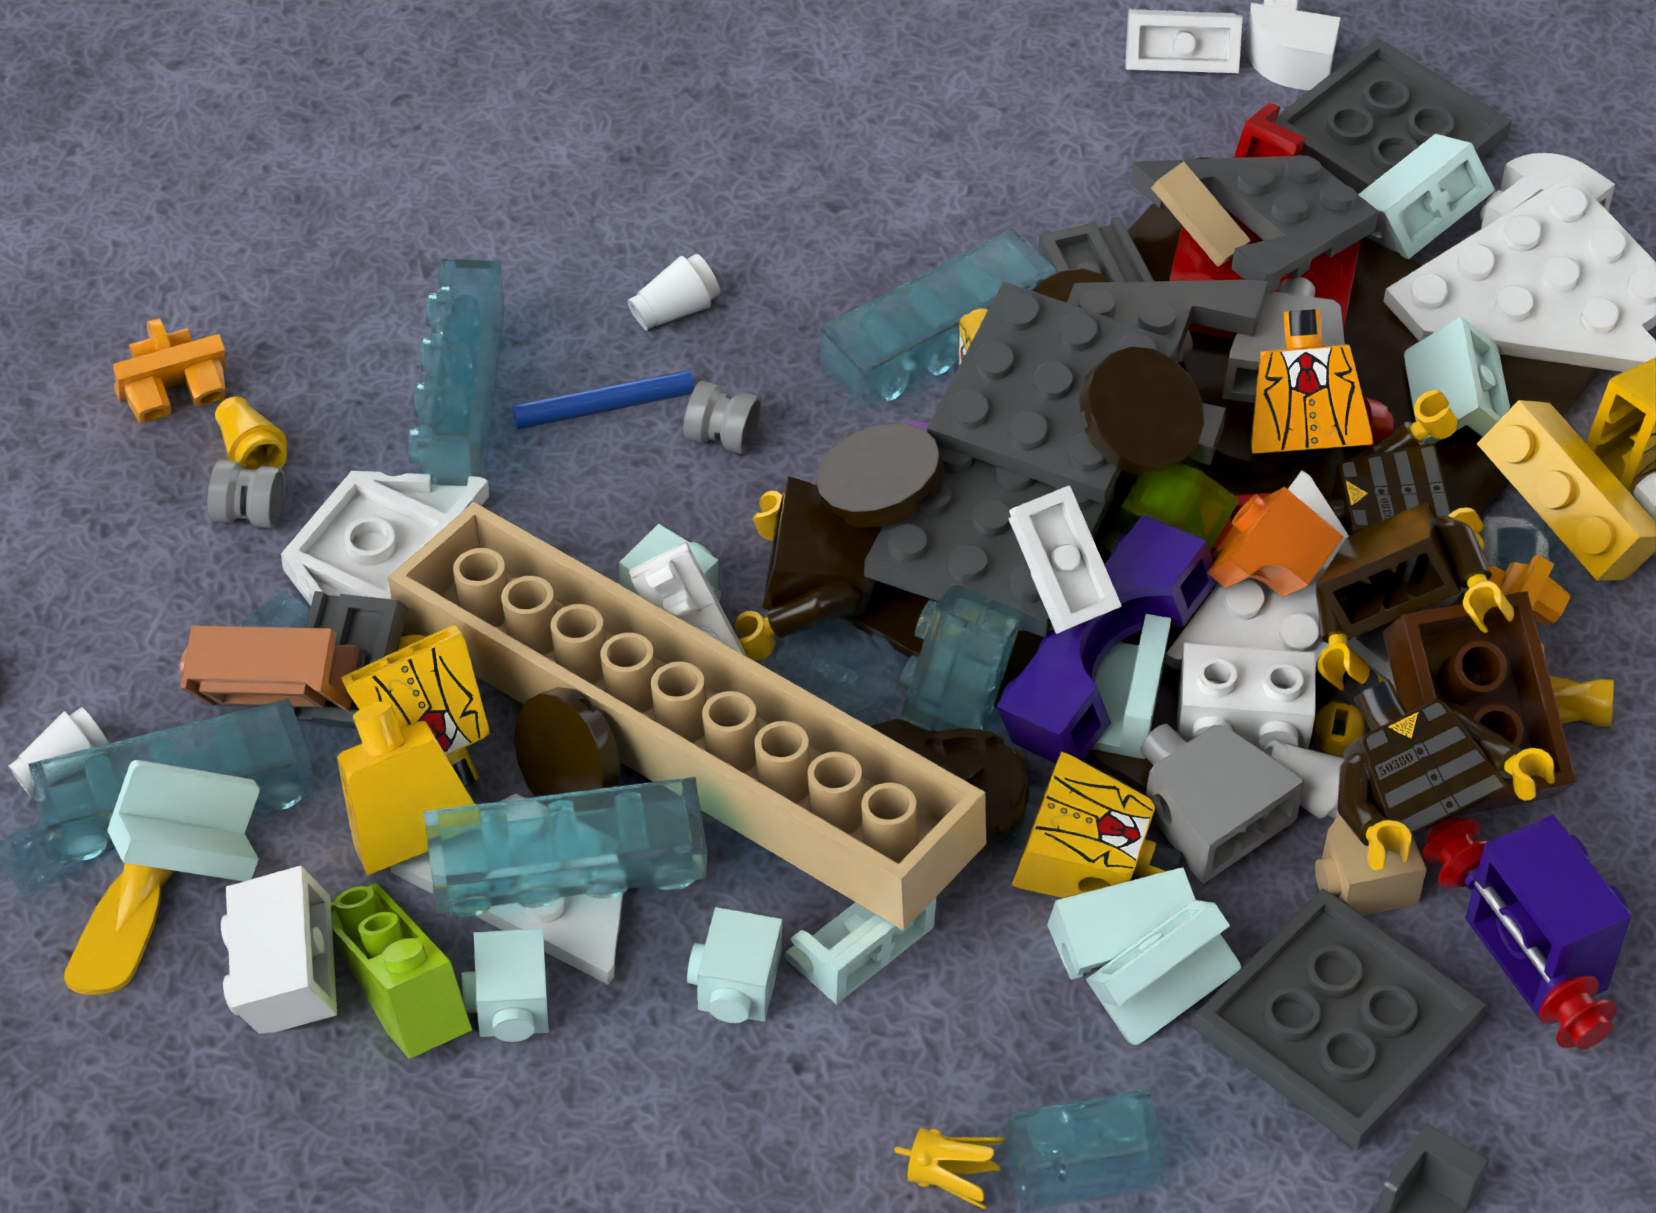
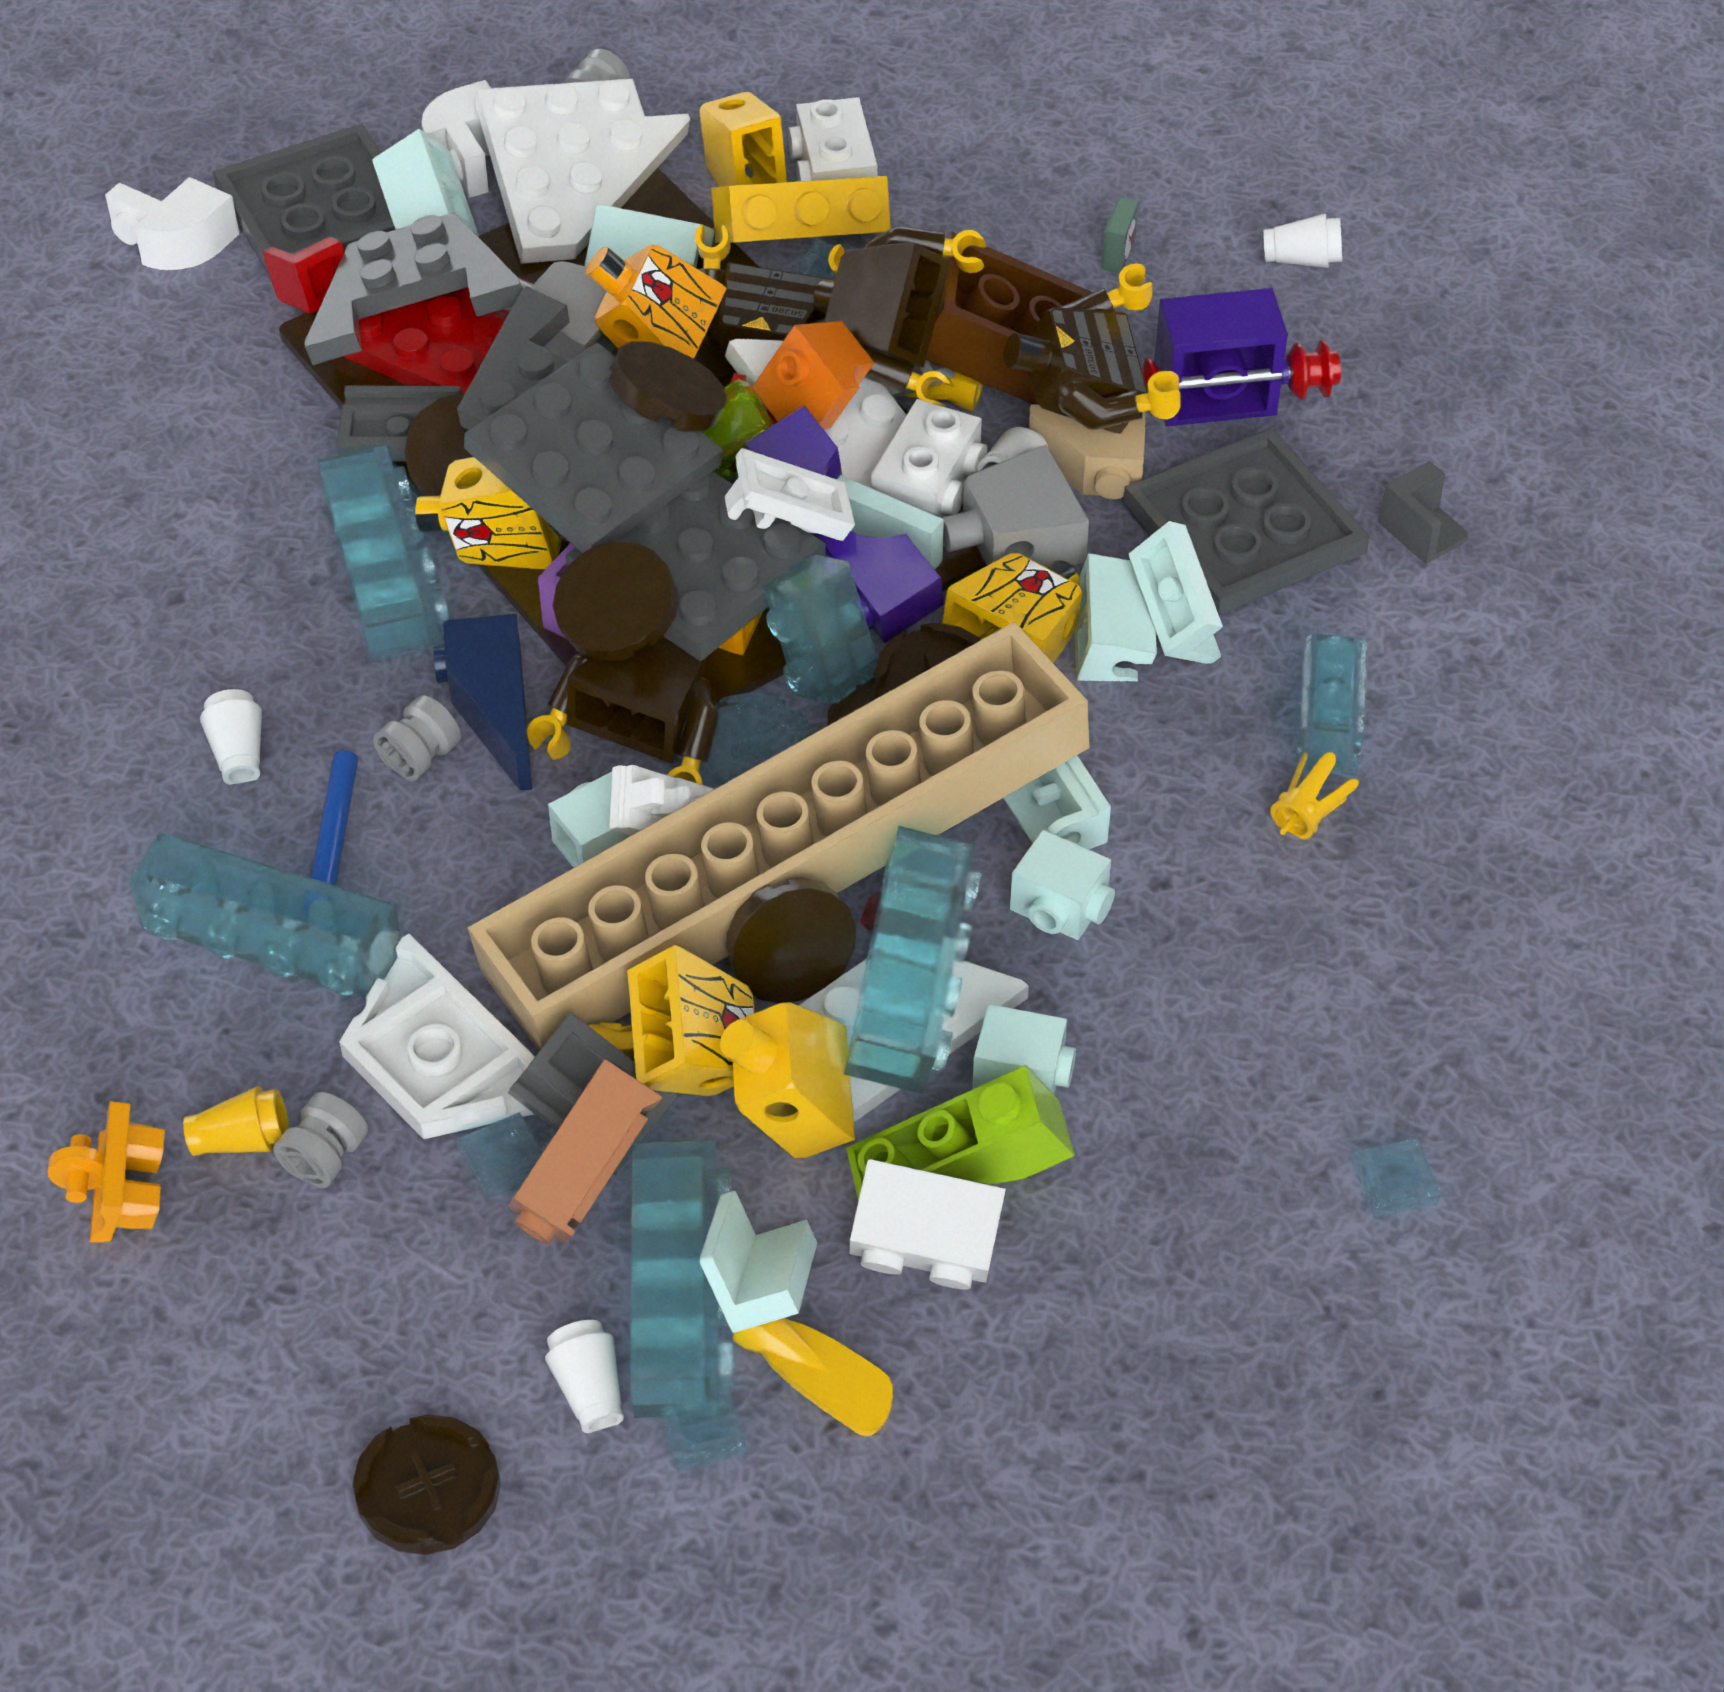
camera: 70 degrees left, 0 degrees up
white plate [1125,9,1243,73] -> none
tan piece [1151,161,1251,267] -> none
none -> dark blue slope [433,614,532,791]

